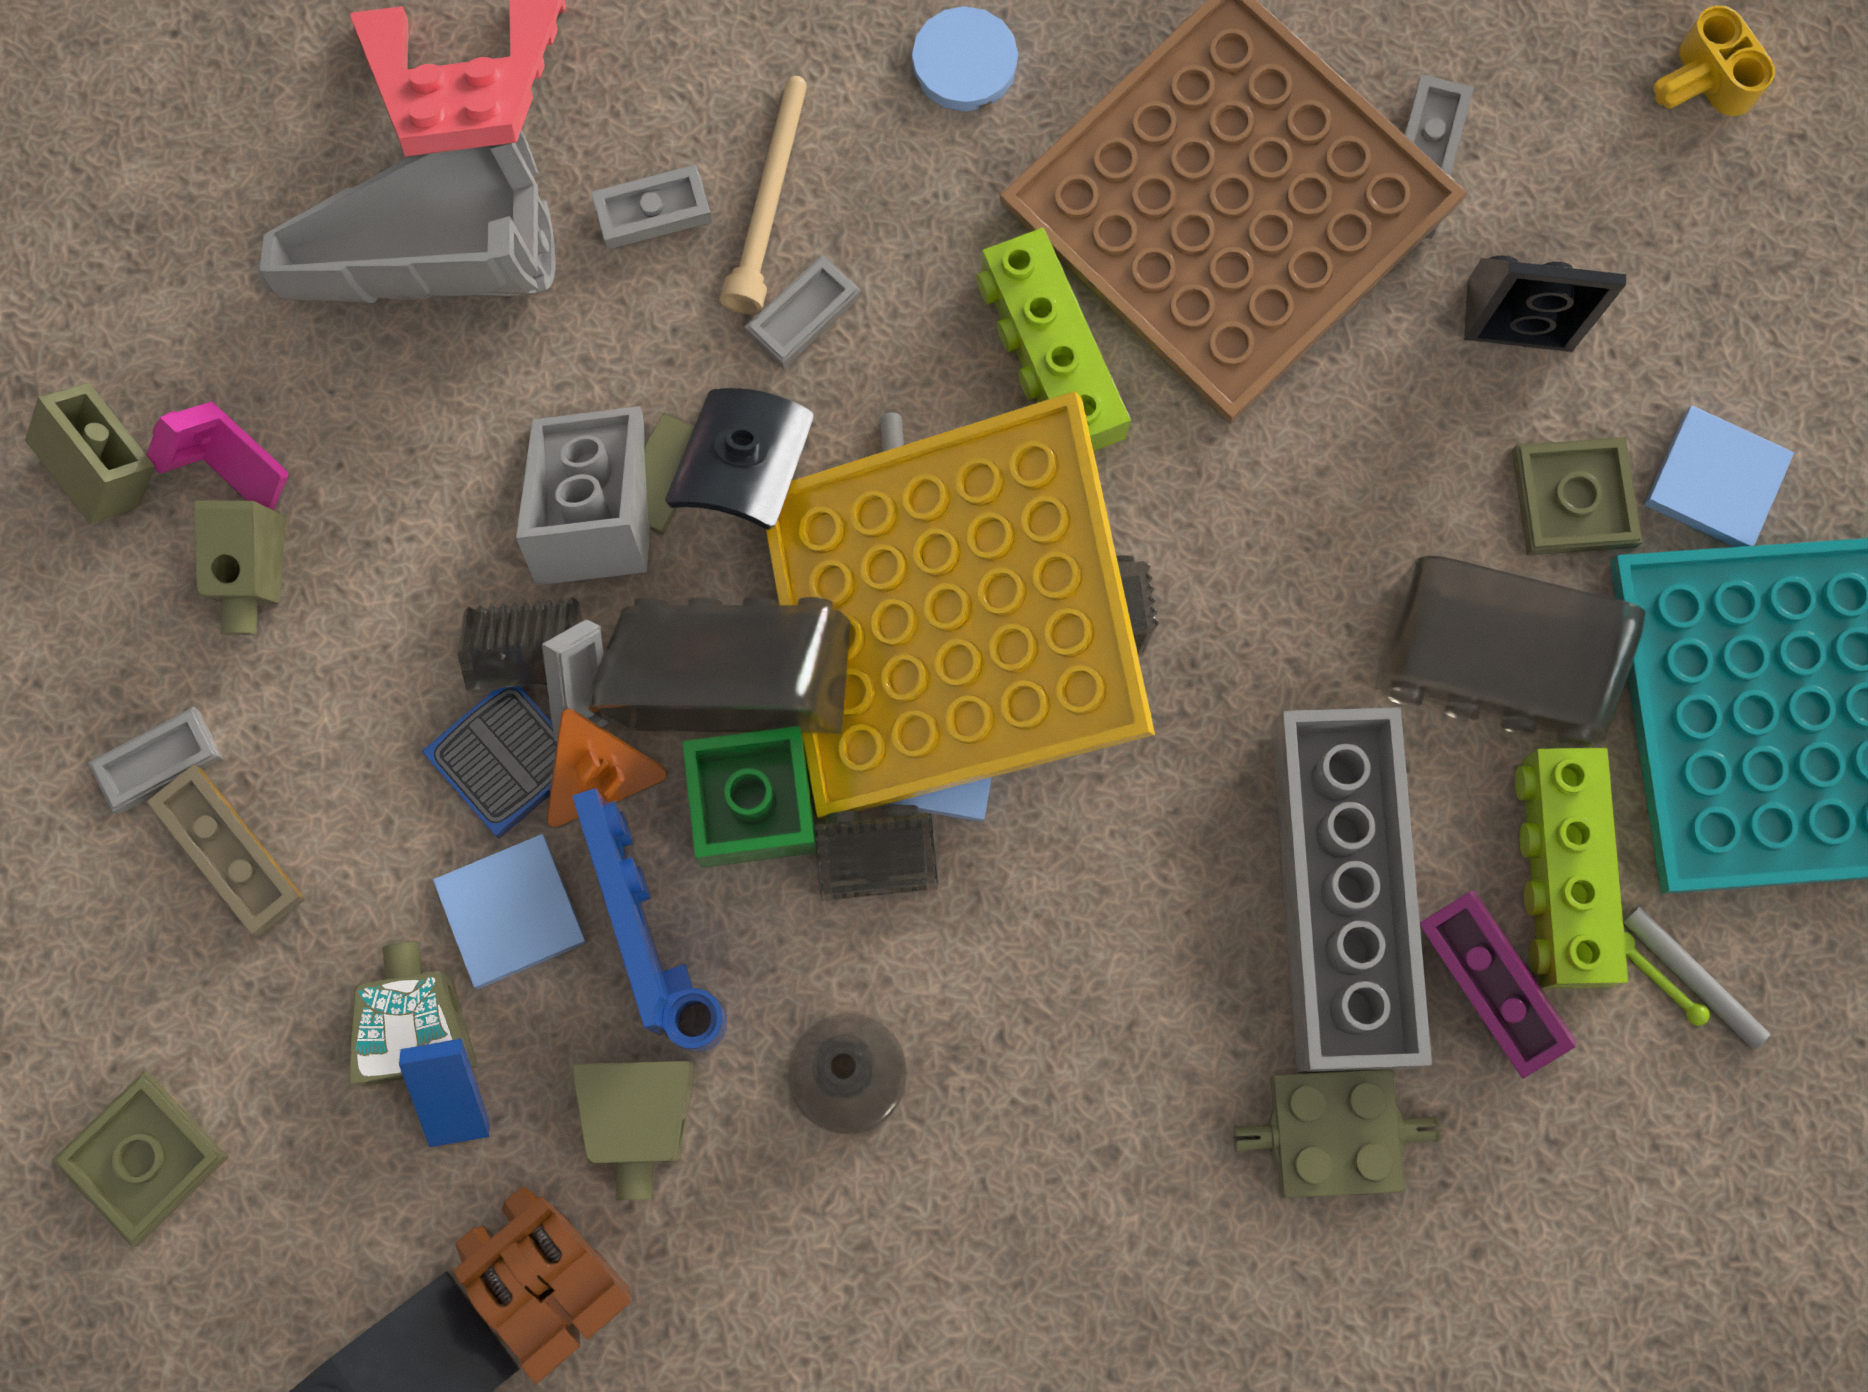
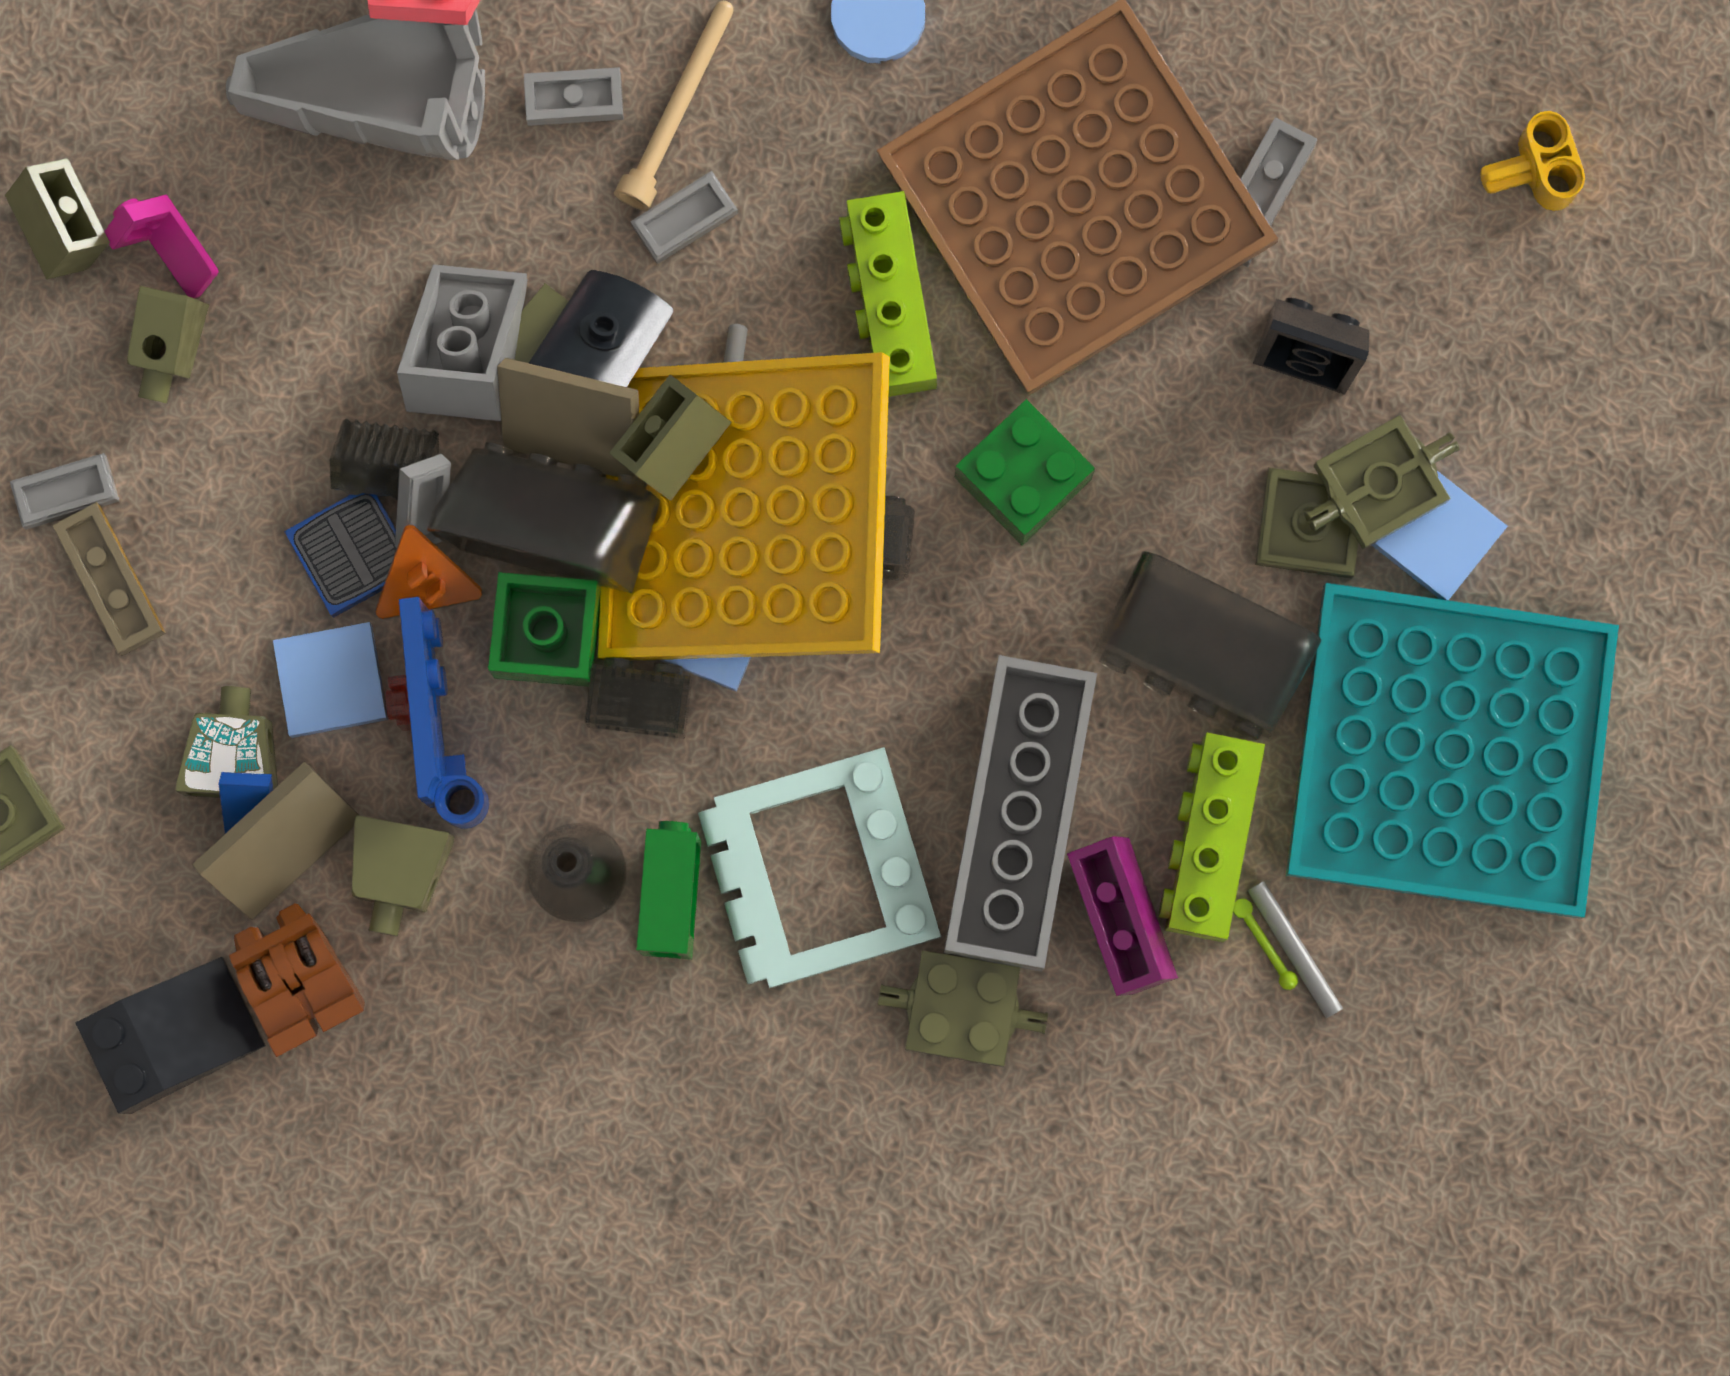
camera: 15 degrees right, 5 degrees up
none -> dark tan tile [192,761,359,920]
none -> clear red plate [385,675,411,731]
none -> dark tan tile [497,358,639,482]
none -> olive brick [609,375,731,501]
none -> green window [636,821,702,960]
none -> light aqua hinge [698,747,941,988]
none -> green brick [954,399,1095,546]
none -> olive plate [1304,415,1460,549]

